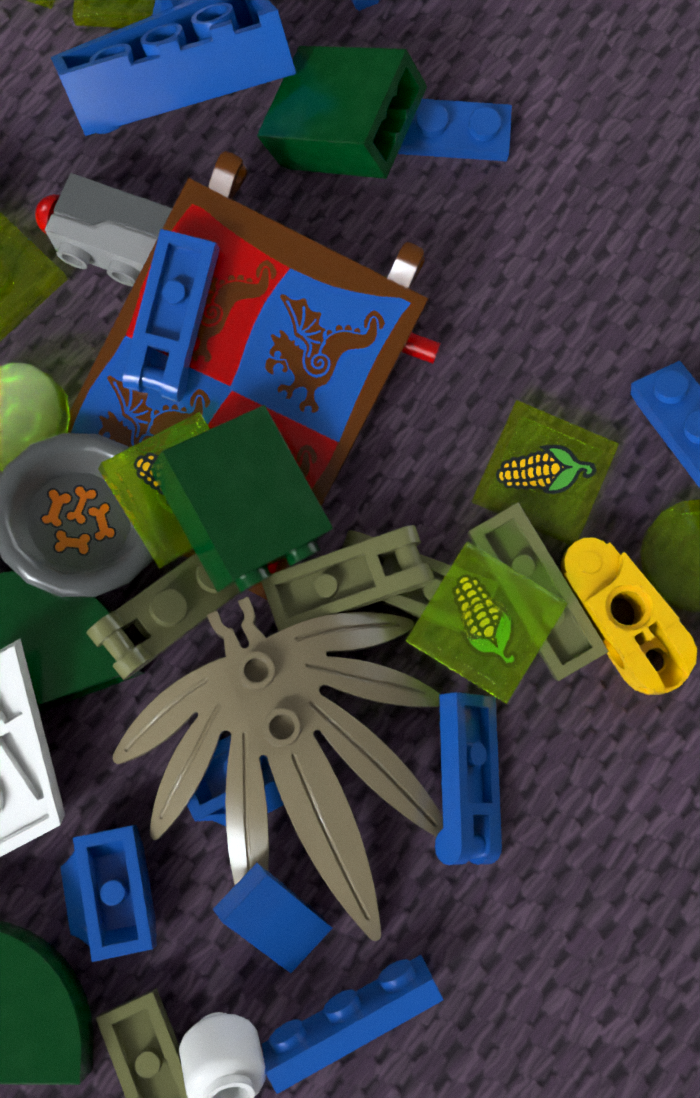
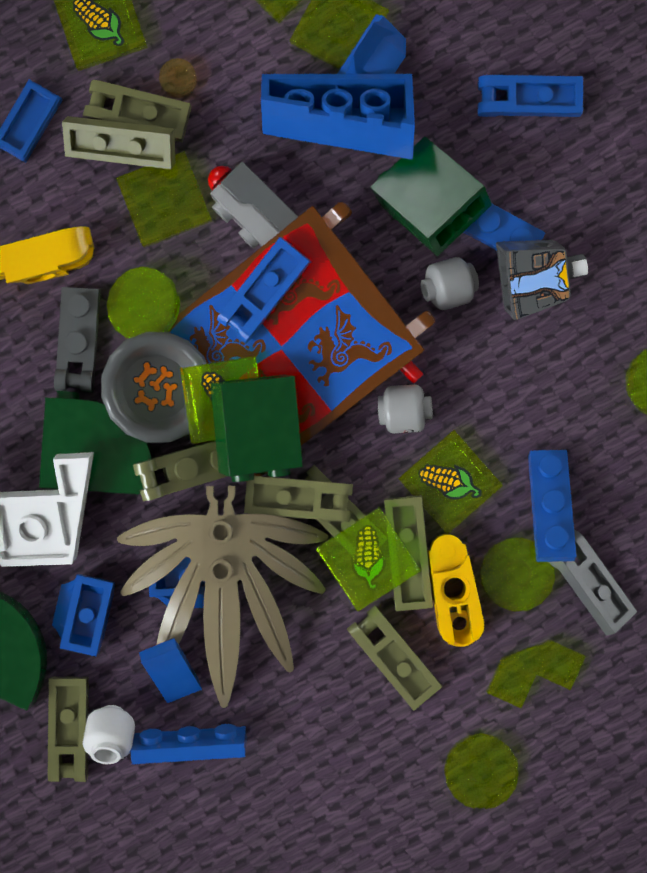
camera: 20 degrees right, 10 degrees up
blue plate [435,692,502,865] -> none
none -> olive plate [347,605,442,711]
none -> light grey head [378,384,433,434]
none -> light grey head [421,257,479,310]
none -> torso [496,240,588,320]

